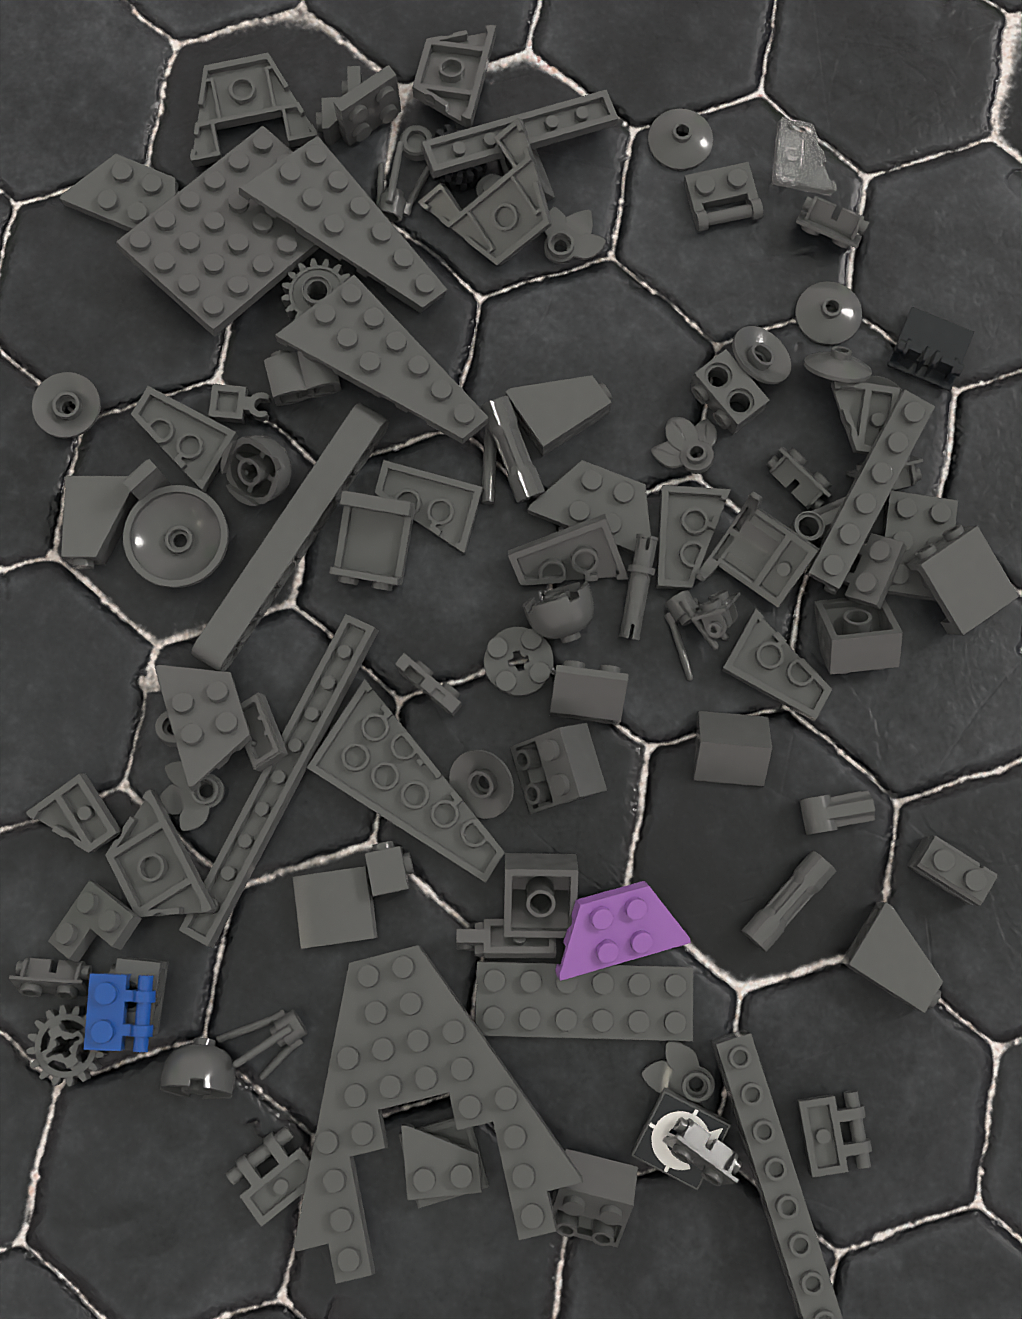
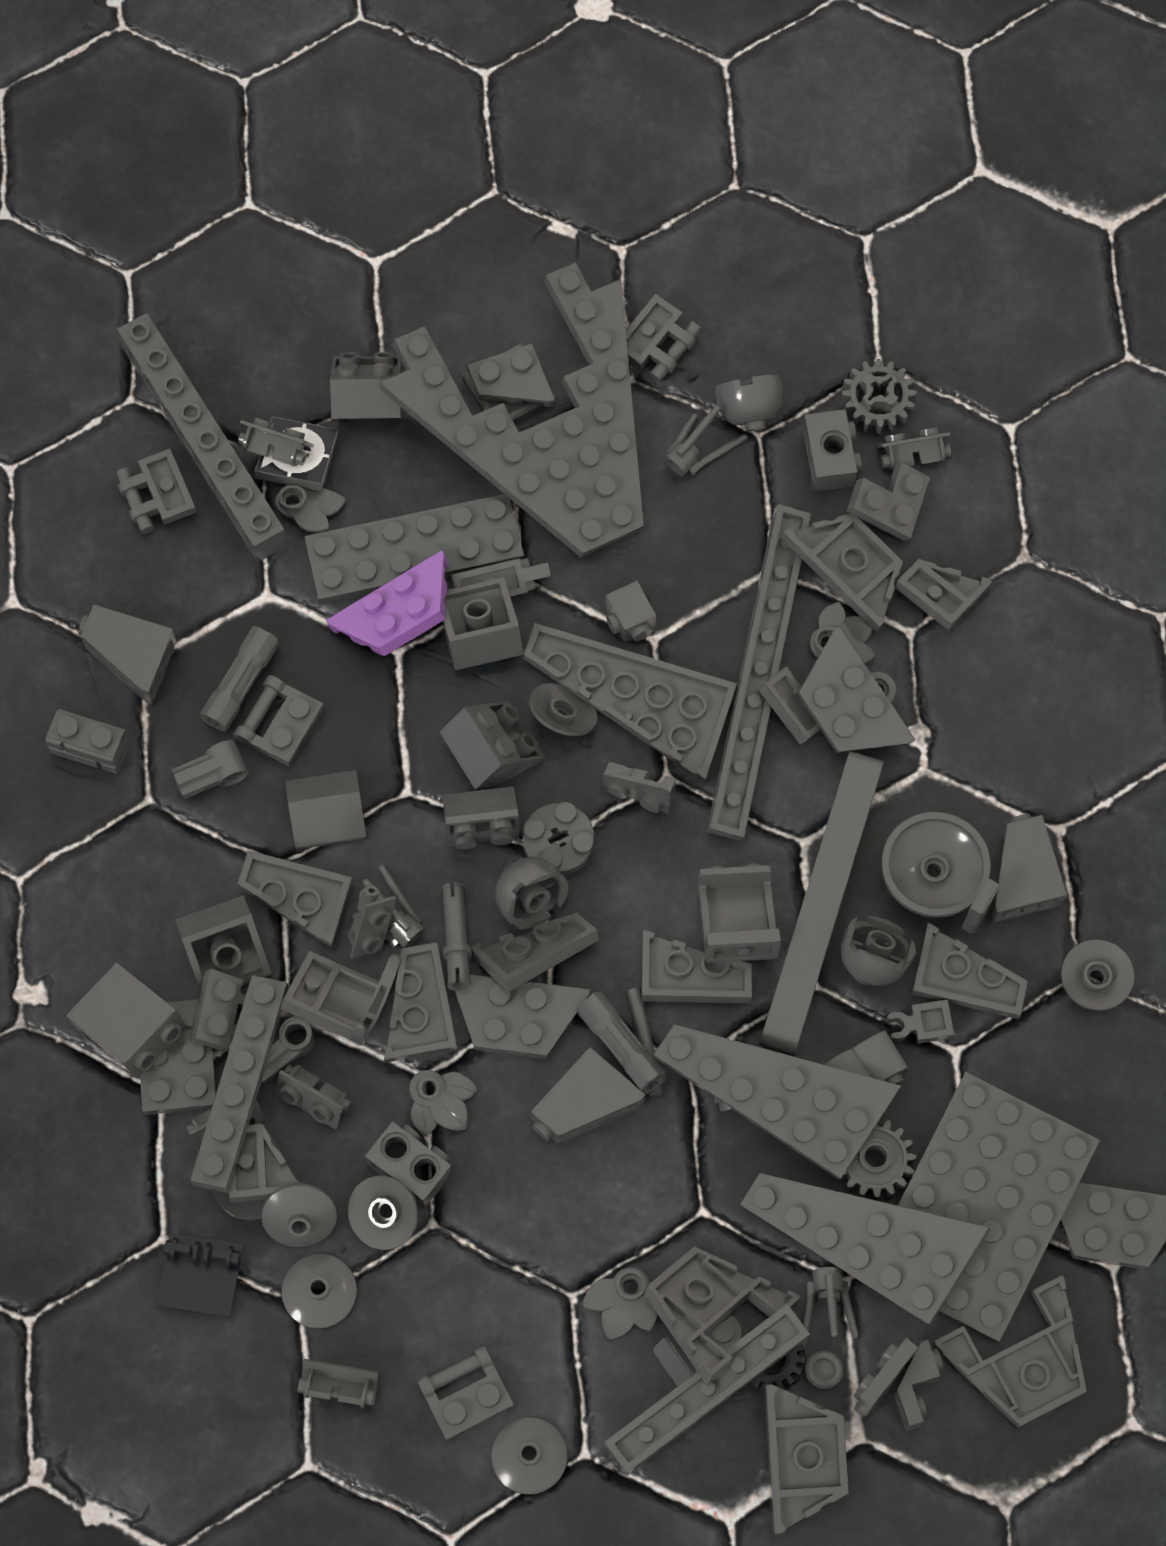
camera: 165 degrees right, 10 degrees down
blue plate [84,973,156,1052] -> none
dark grey slope [293,866,378,949] -> none
clear wing [771,117,837,196] -> none
none -> dark grey plate [233,675,324,767]

